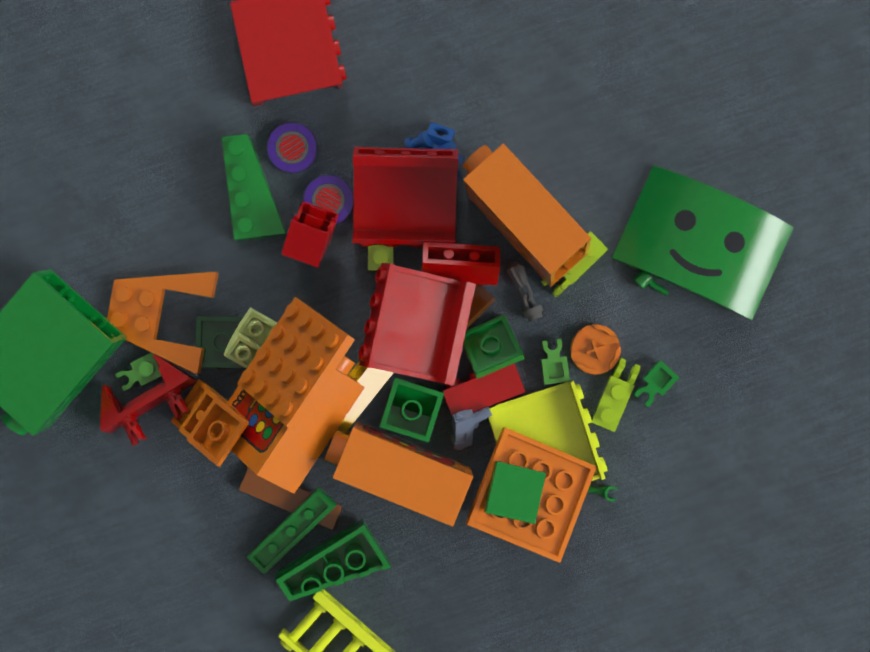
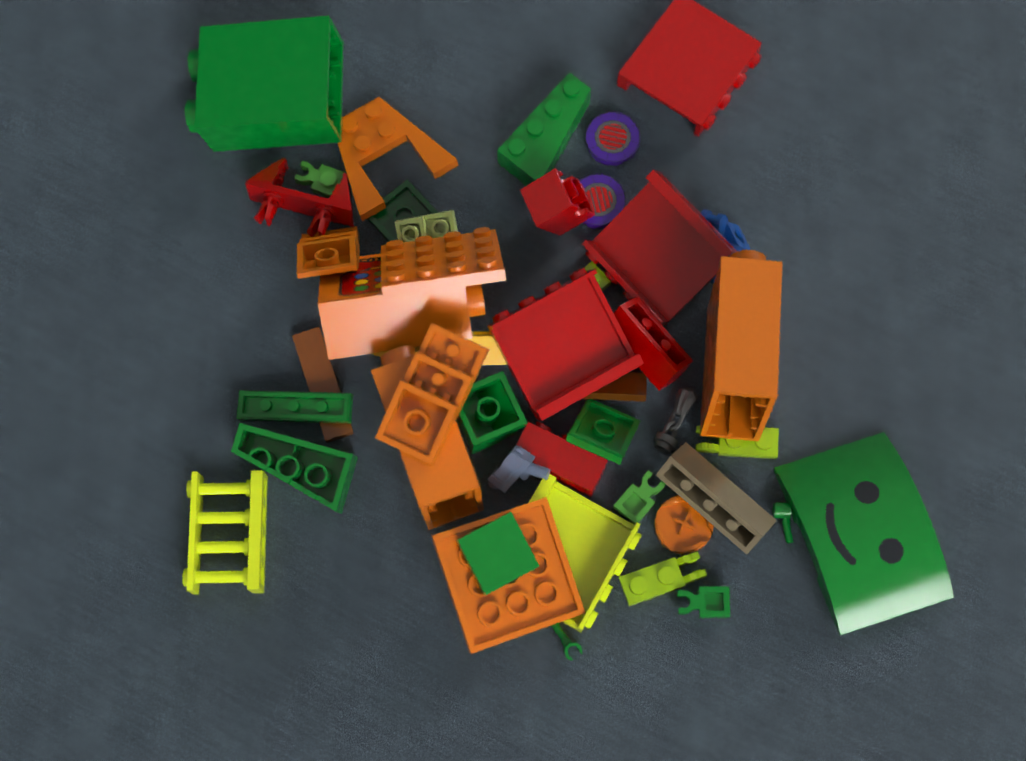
camera: 50 degrees right, 15 degrees down
none -> orange slope [375,323,489,465]
none -> dark tan brick [656,442,777,554]

